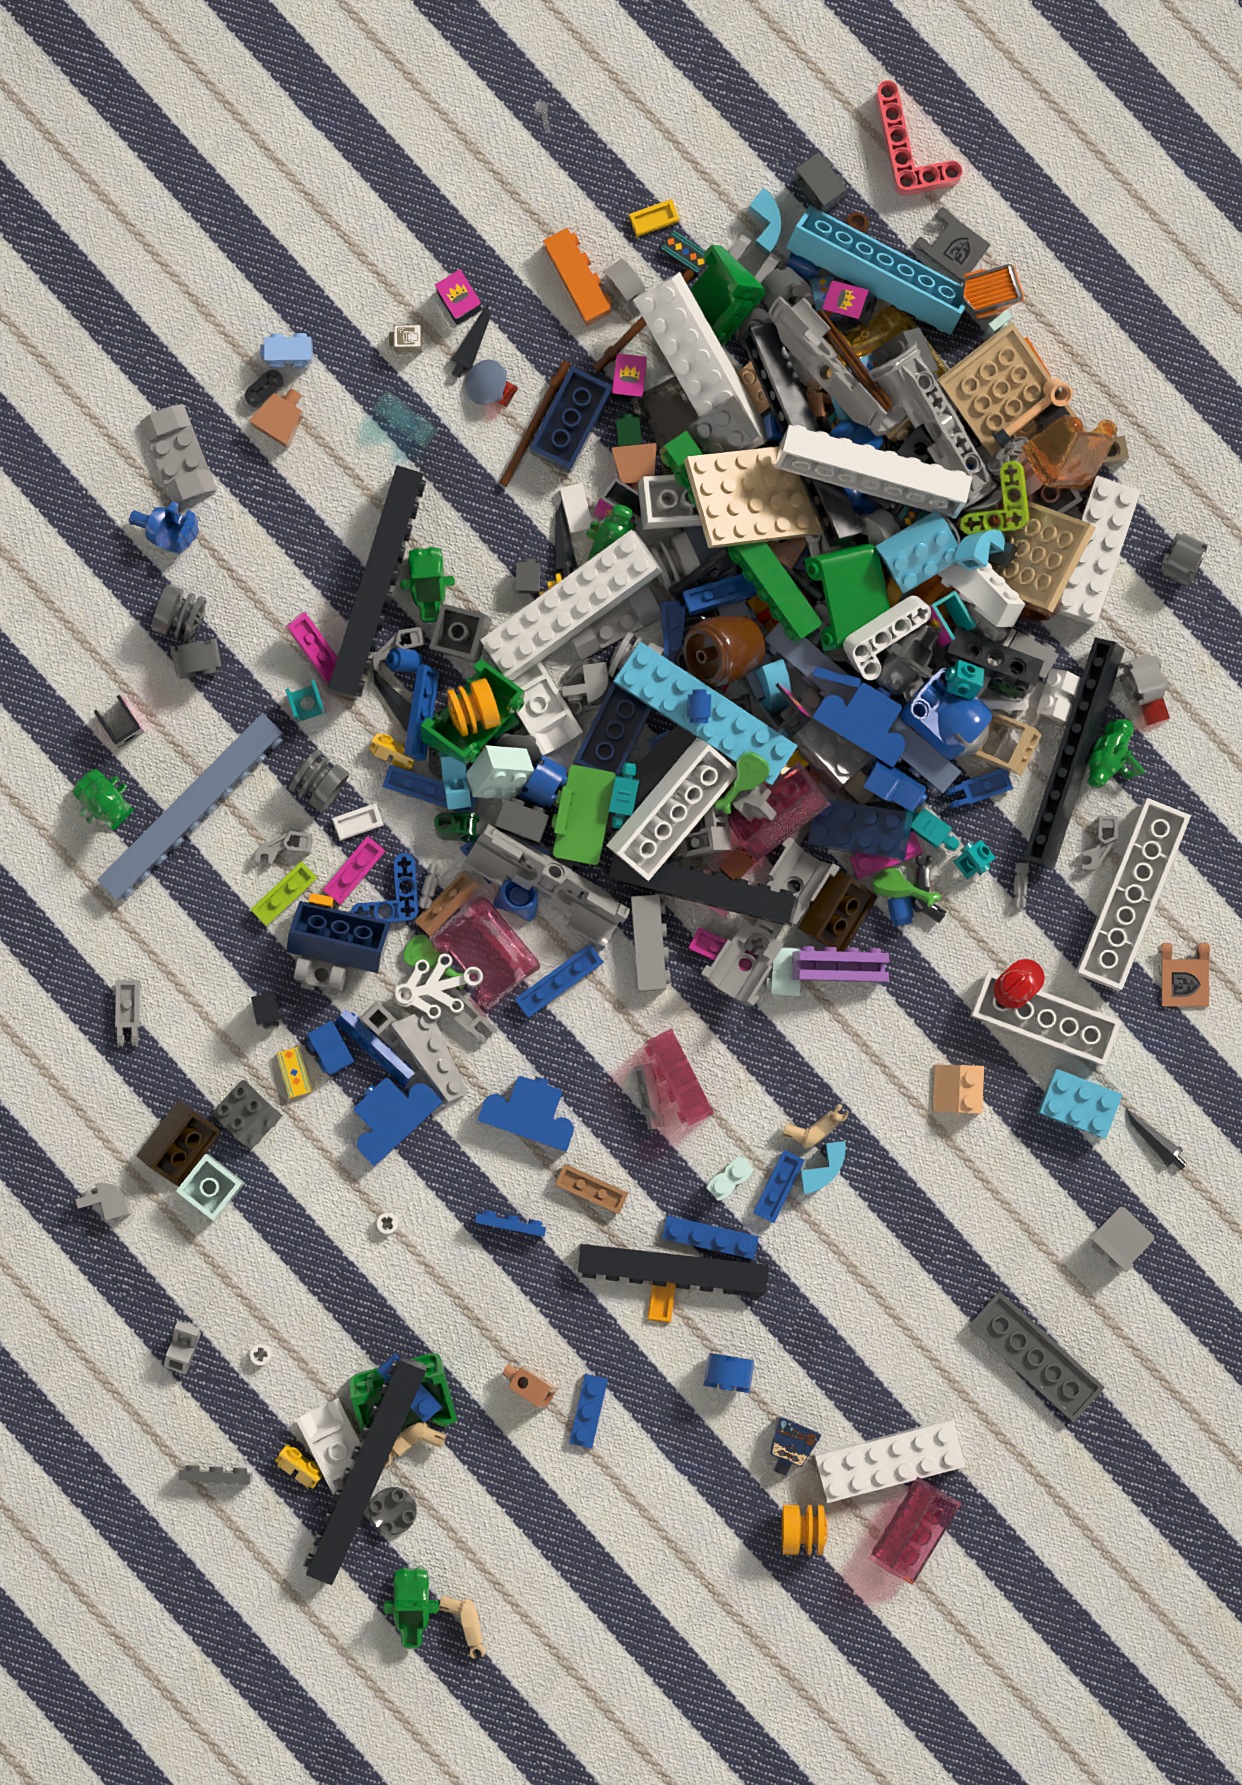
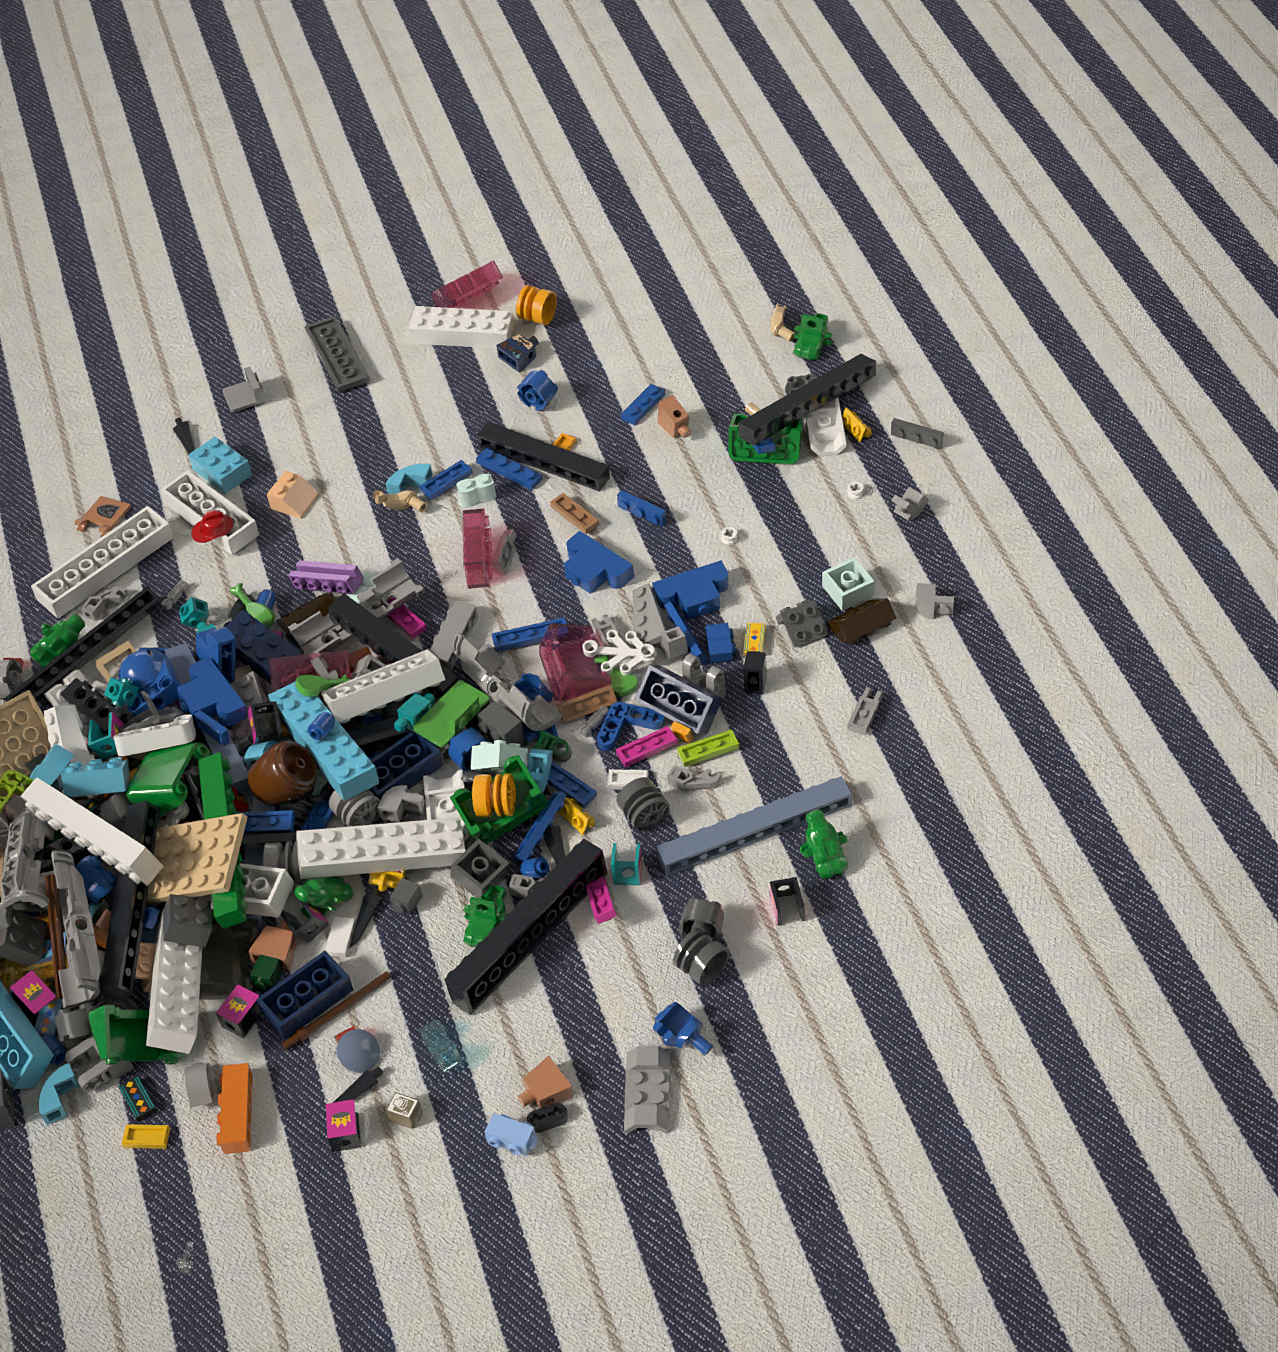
camera: 150 degrees left, 35 degrees down
reddish brown bar [593,268,695,373] -> none

